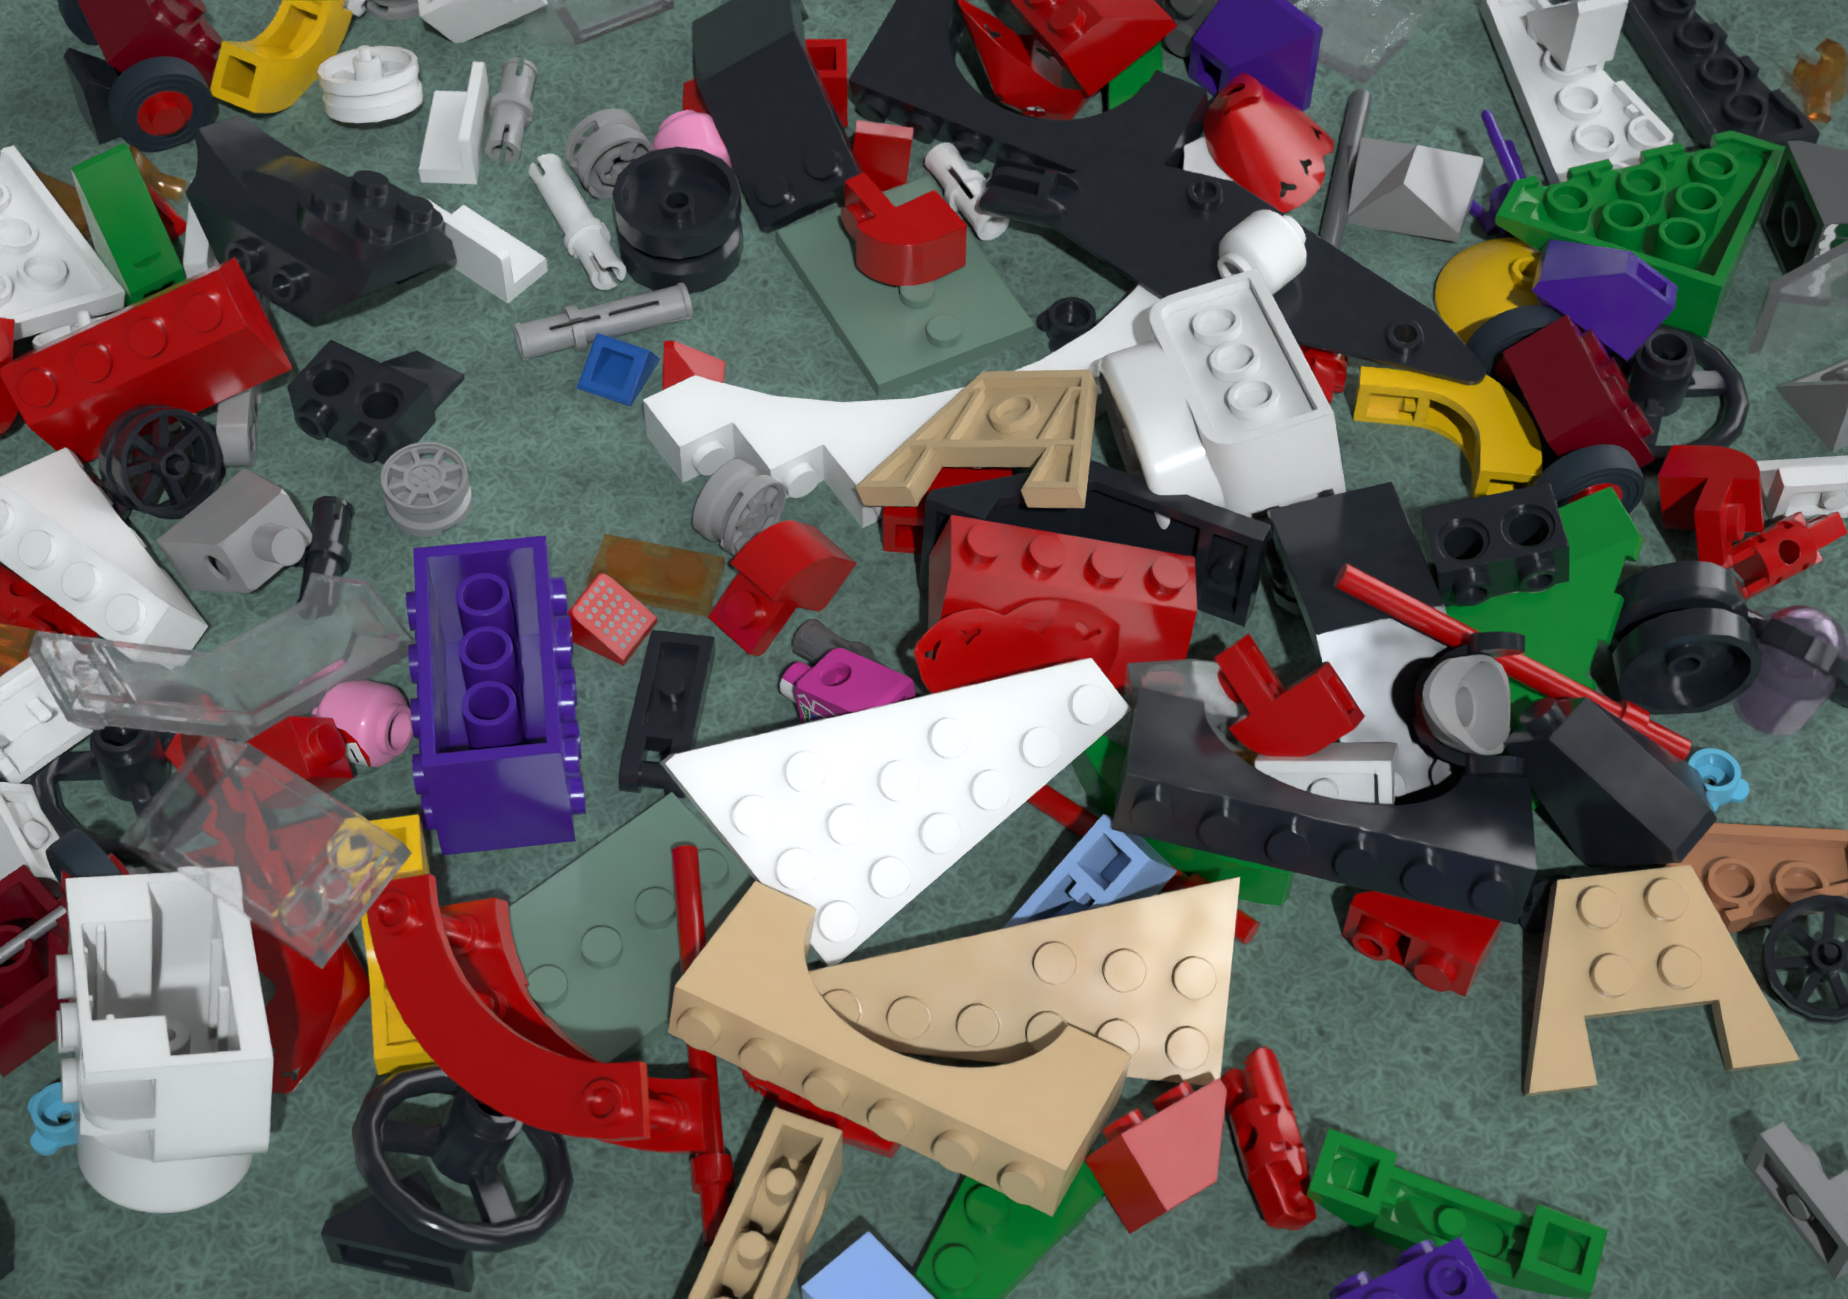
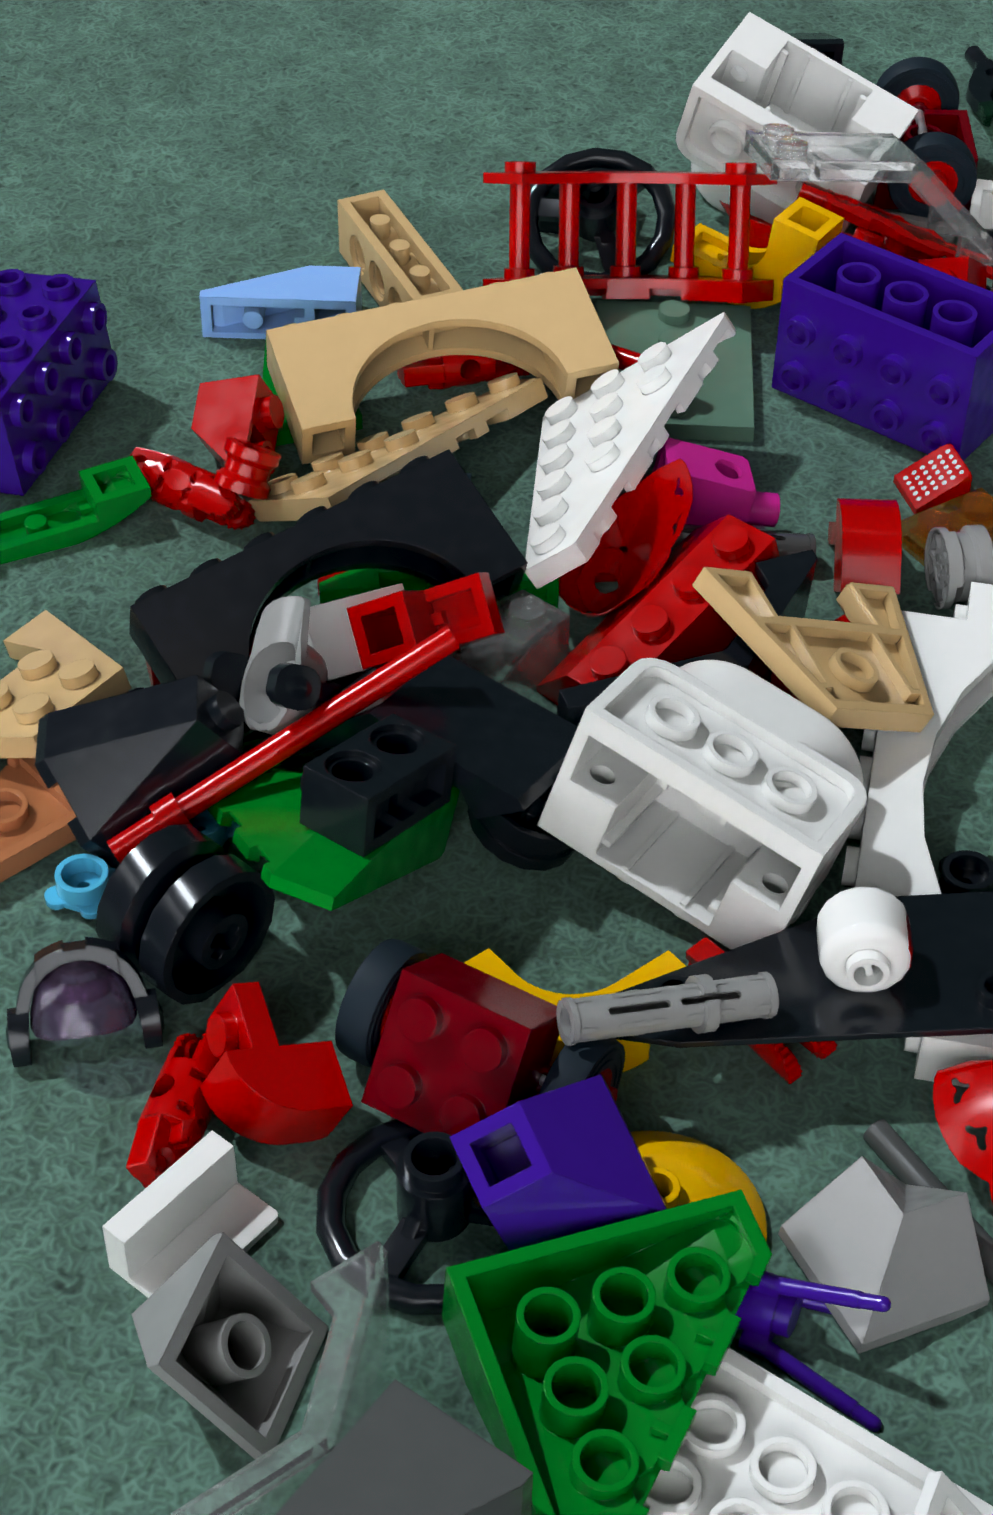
camera: 135 degrees right, 10 degrees down
black plate [619,630,716,799] -> none
none -> red wheel [213,437,282,500]
none -> light grey pin [556,971,779,1046]

